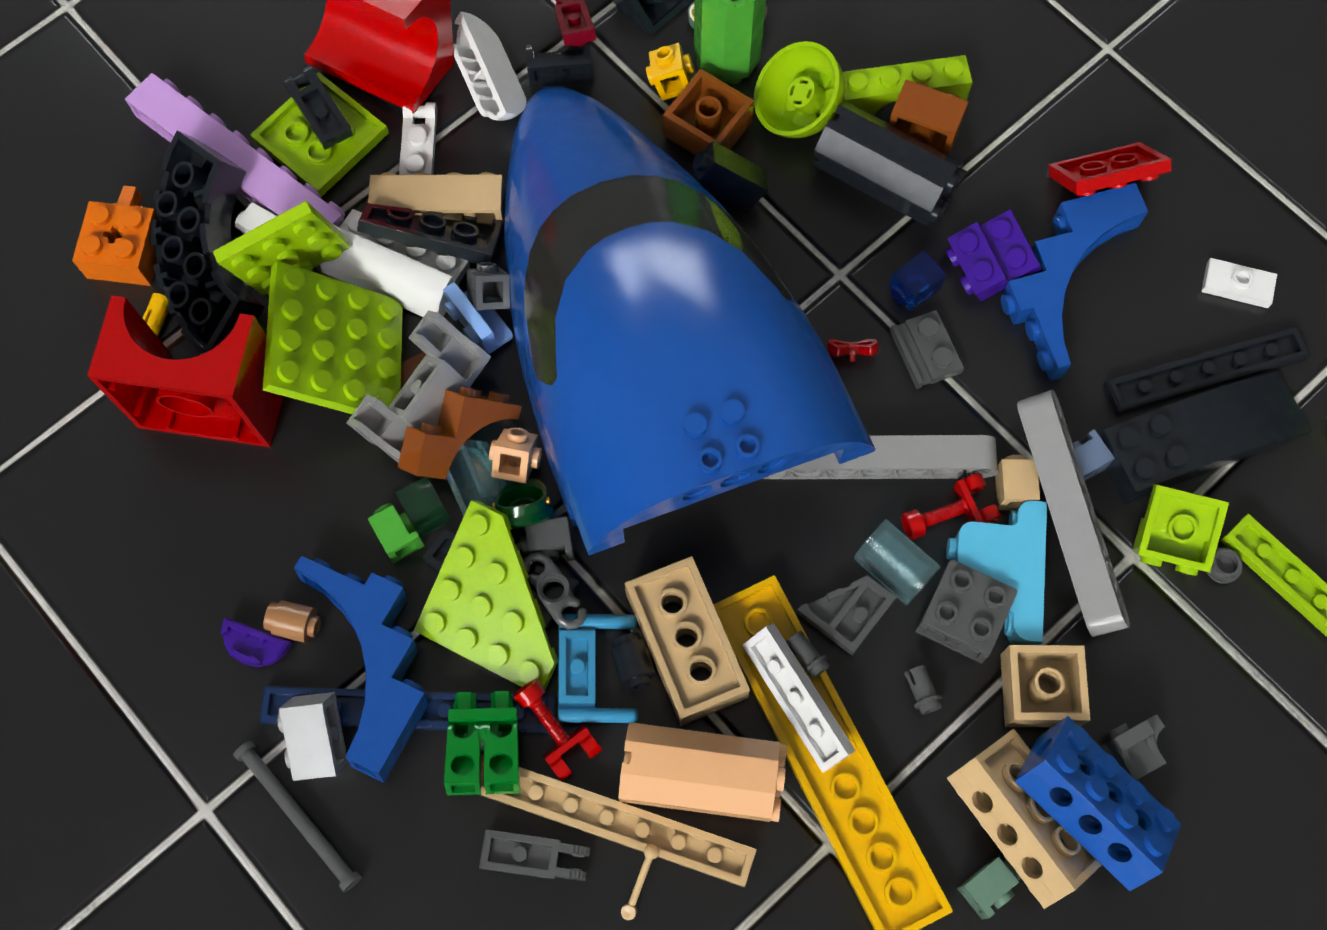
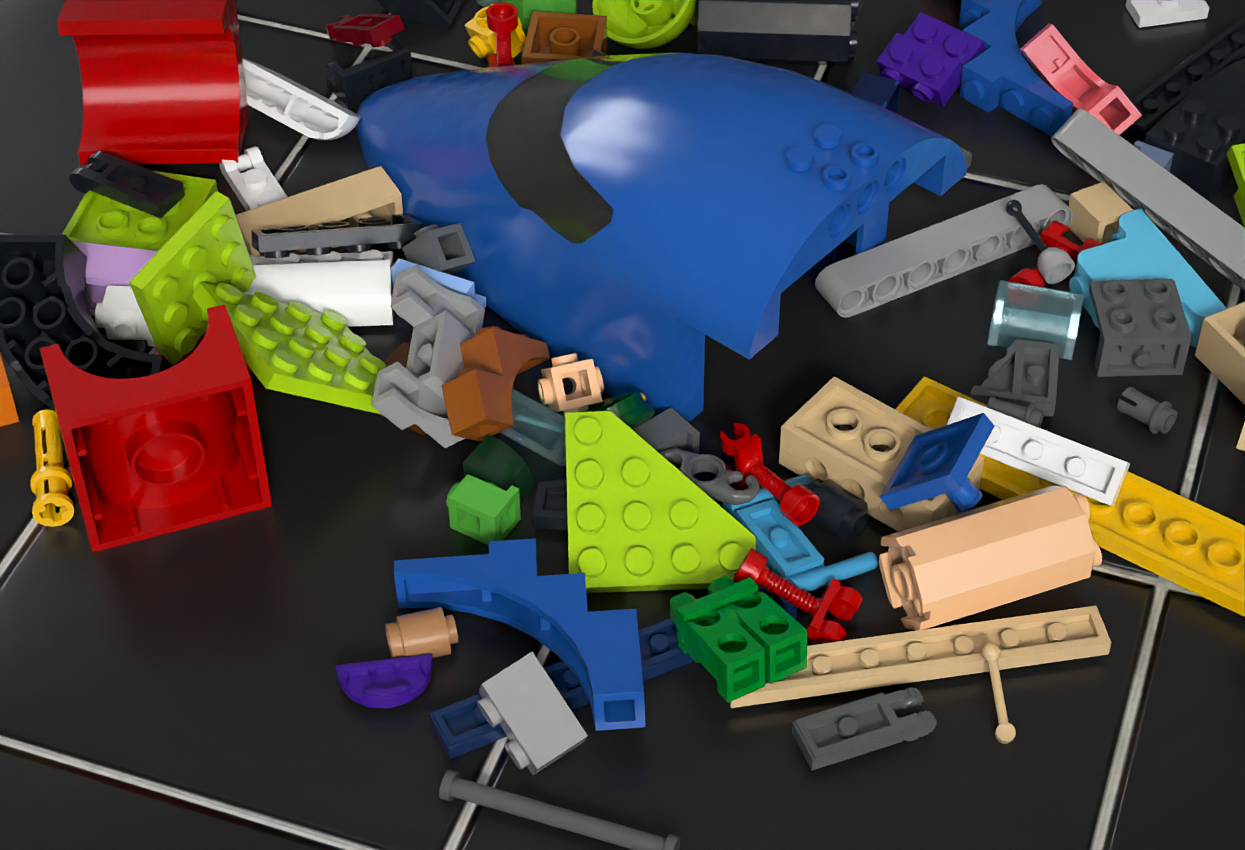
camera: 30 degrees left, 25 degrees down
none -> red bar [487,2,518,68]
none -> red bar [720,423,820,526]
none -> blue tile [880,413,995,513]
none -> light grey hinge [1006,200,1075,284]
none -> coral arch [1019,24,1142,135]

